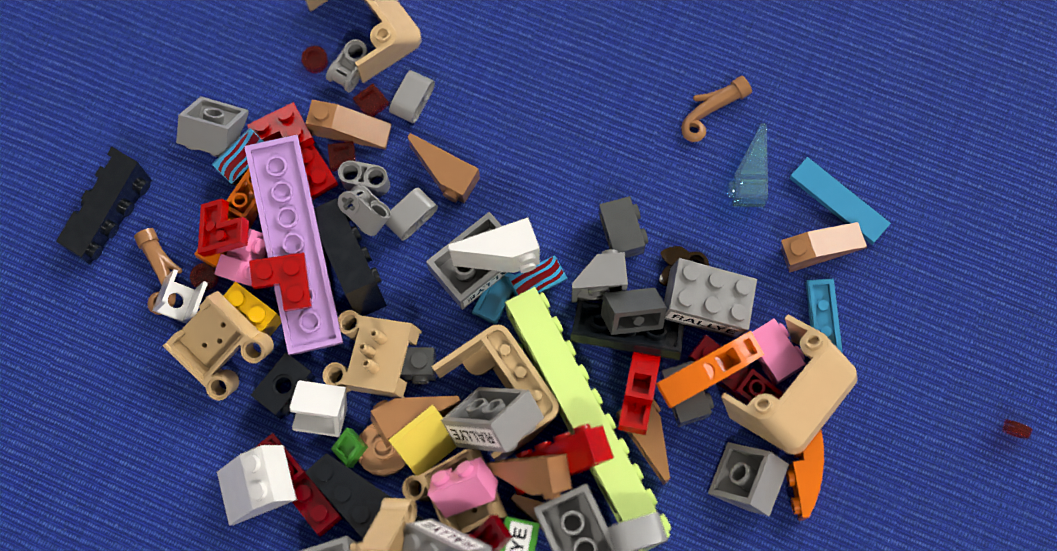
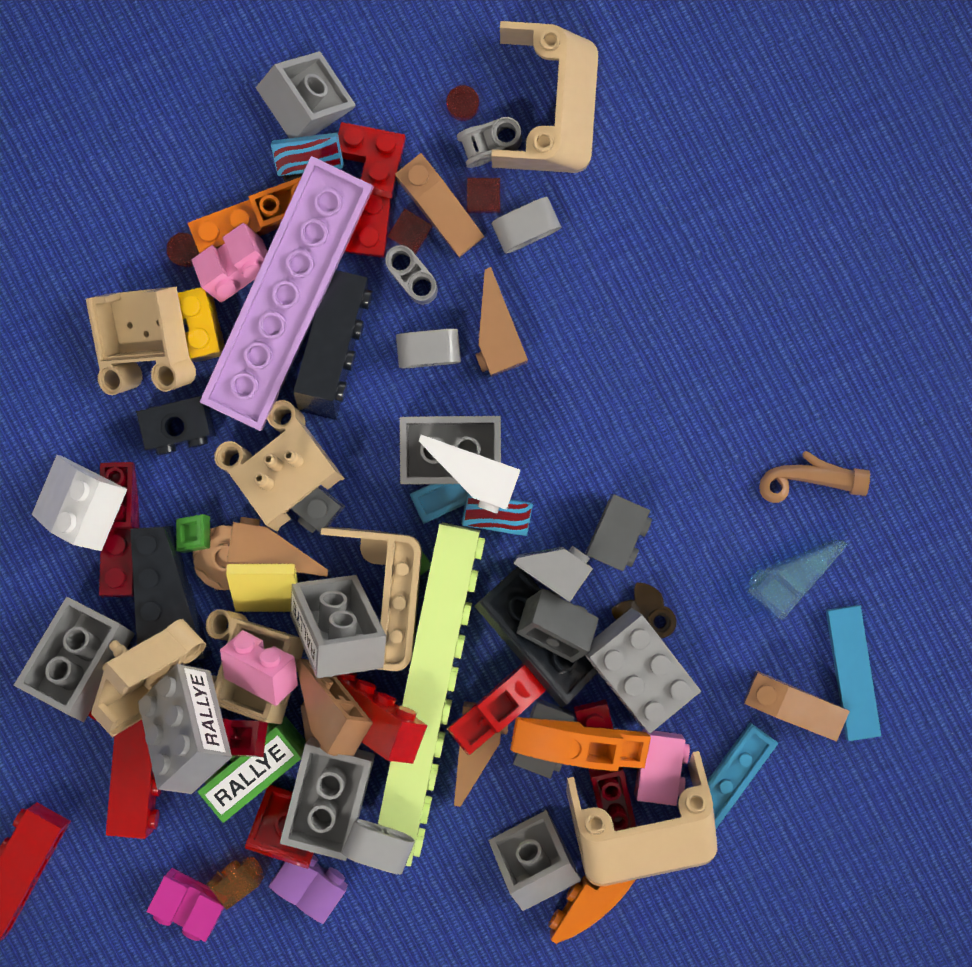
camera: 35 degrees right, 15 degrees up
black wedge [56,146,152,265] -> none
medium nougat plant [134,228,182,315] -> none
white piece [152,269,208,323] -> none
red plate [198,198,249,257] -> none
red plate [249,253,312,312] -> none
white piece [290,381,347,437] -> none
light grey piece [338,185,391,236] -> none

